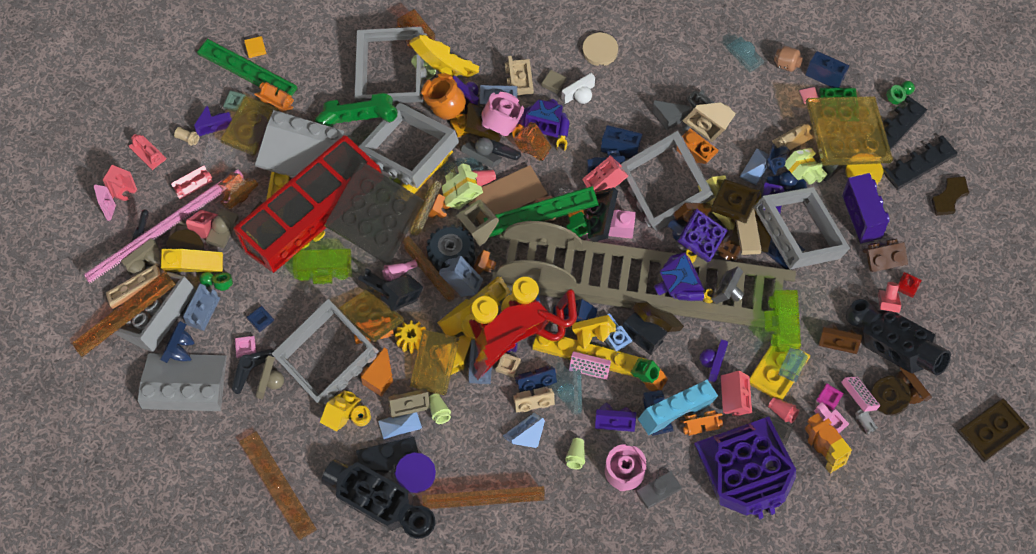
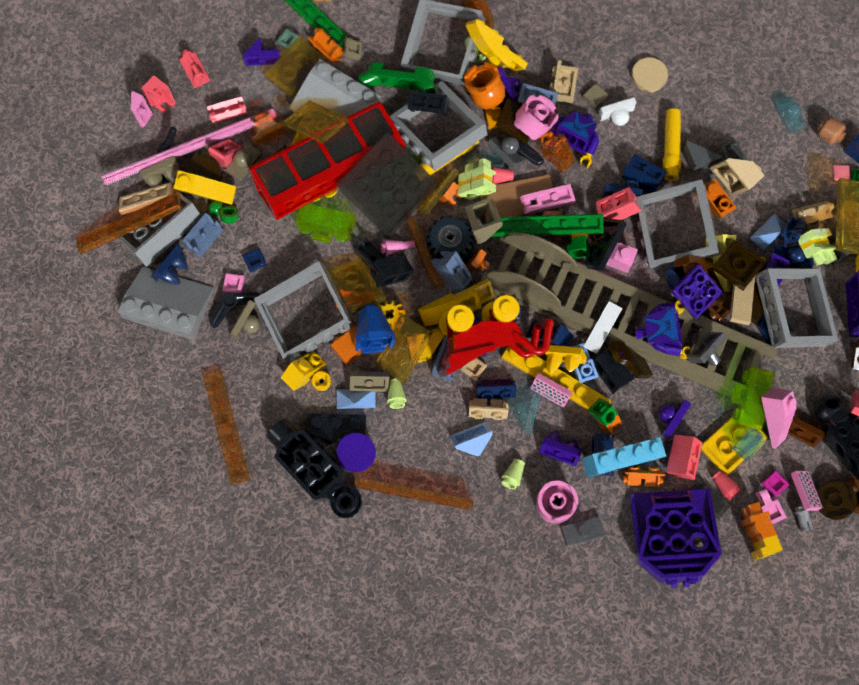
camera: 15 degrees right, 10 degrees up
tan pin [174,127,199,146] -> none
none -> clear yellow tile [284,100,348,144]
none -> dark tan tile [342,37,362,60]
none -> blue cone [354,304,395,354]
none -> black hinge [408,91,450,116]
none -> bright pink plate [520,184,576,216]
none -> white sticker [583,301,623,354]
none -> yellow piece [662,108,681,181]
none -> bright pink slope [761,388,796,449]

